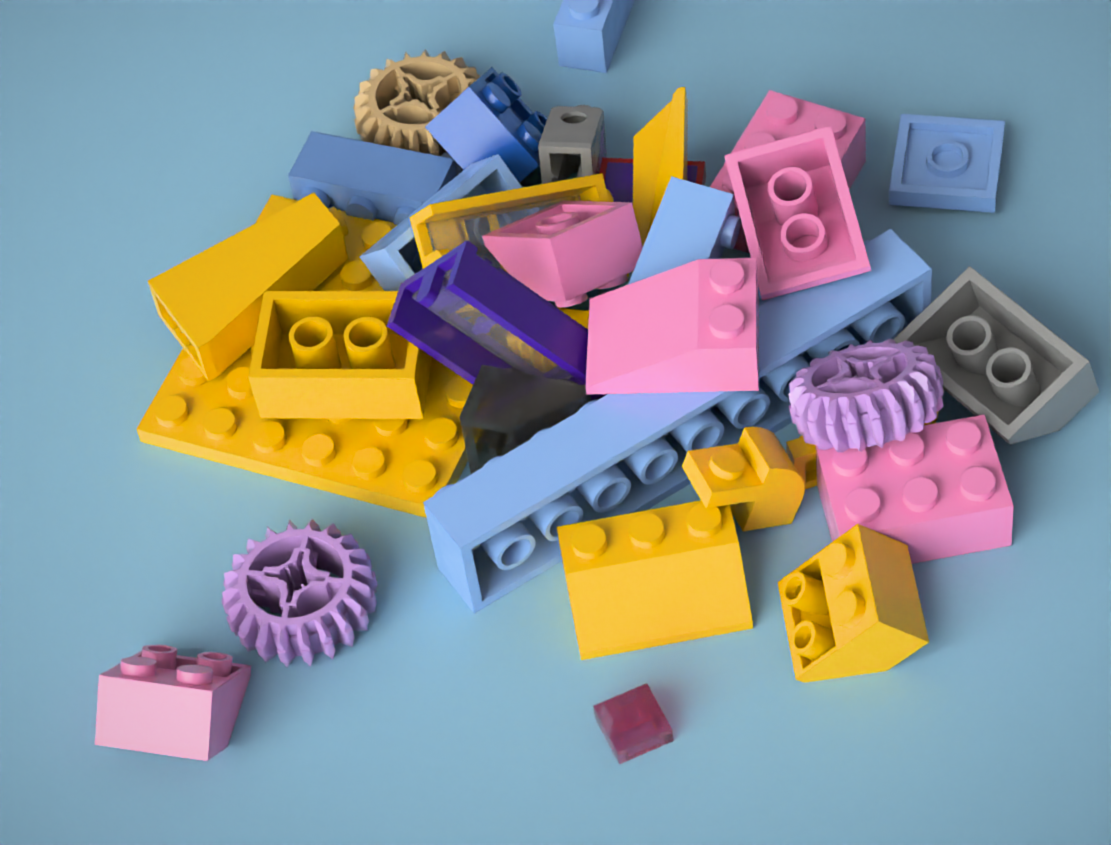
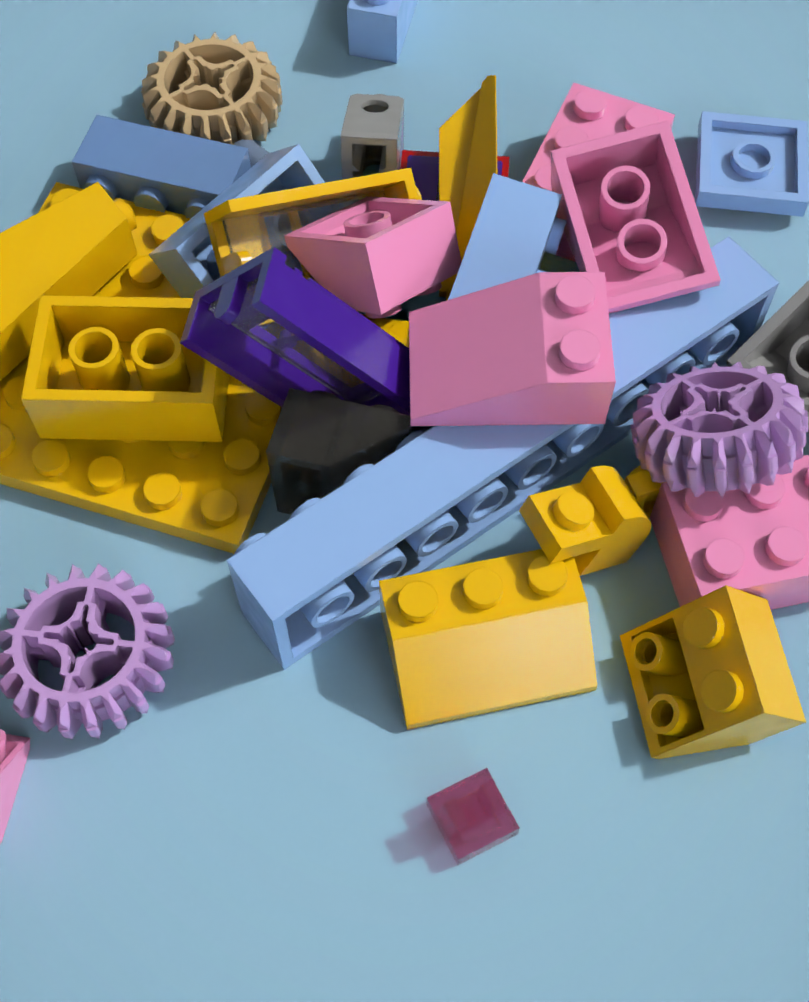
camera: 10 degrees left, 10 degrees up
blue slope [425,67,547,183] -> none

